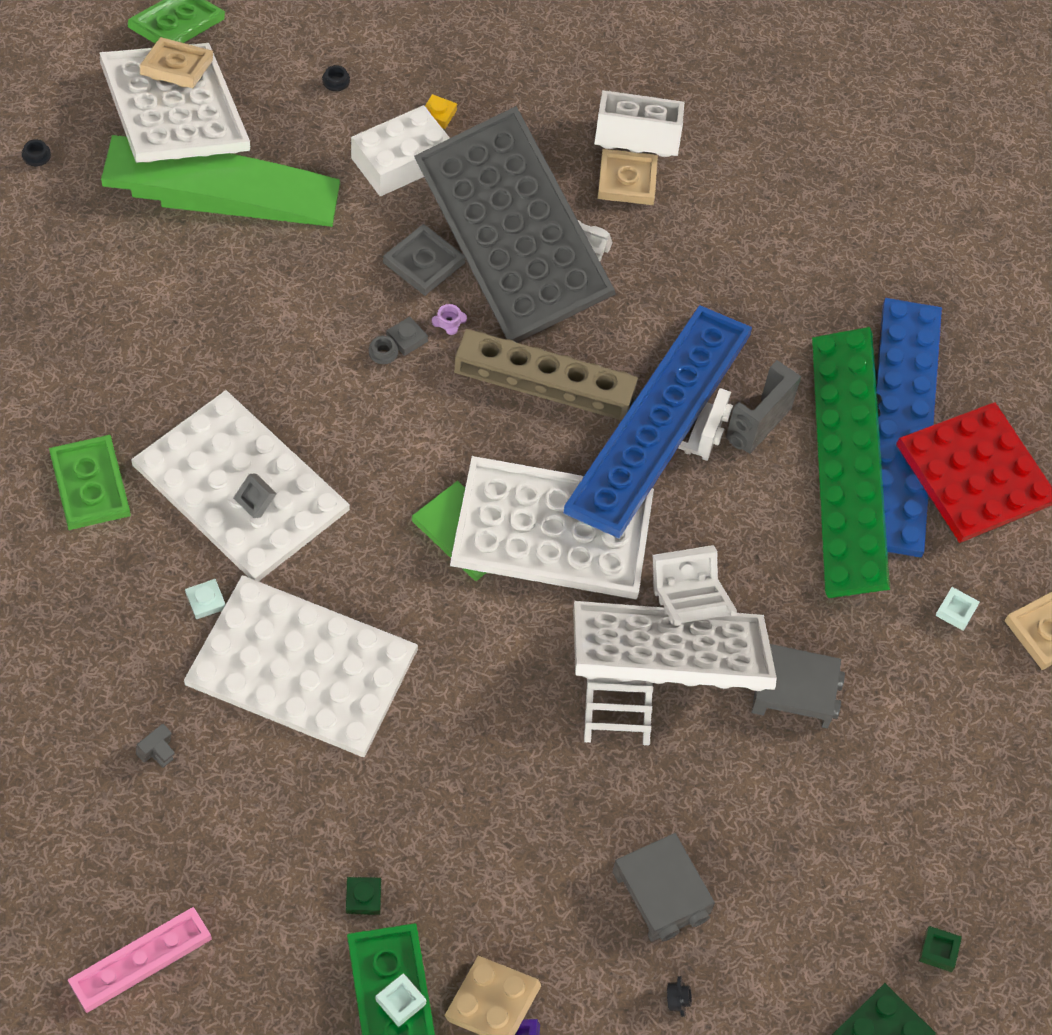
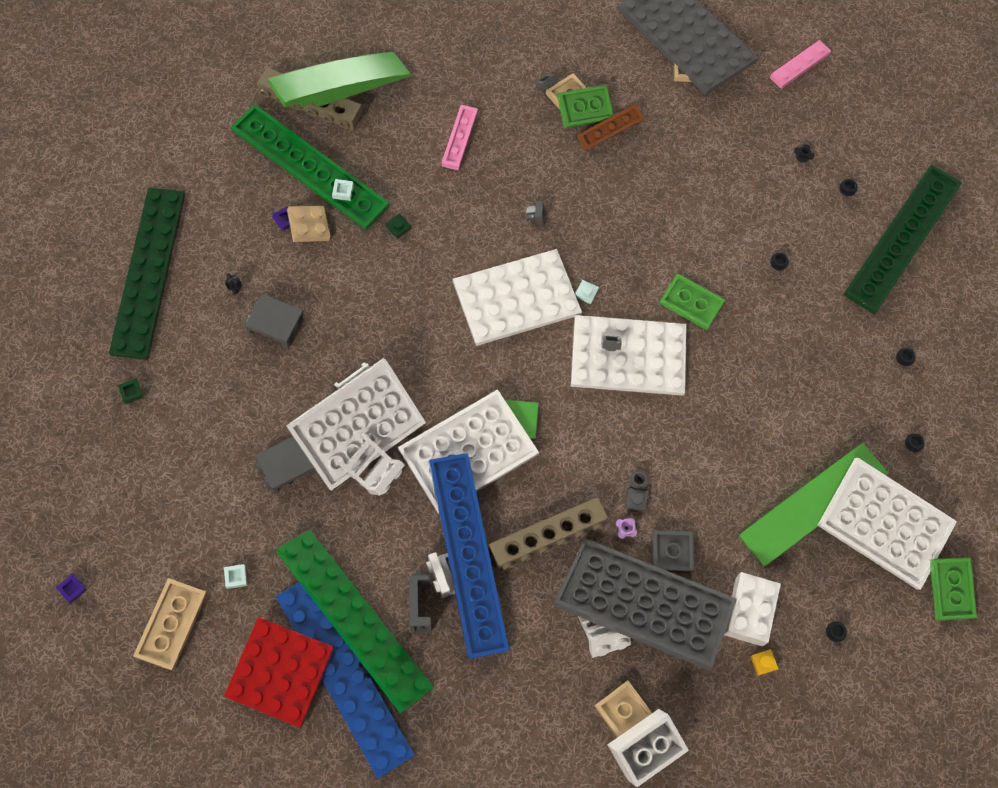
camera: 140 degrees right, 10 degrees up
tan plate [140,37,213,88] -> none

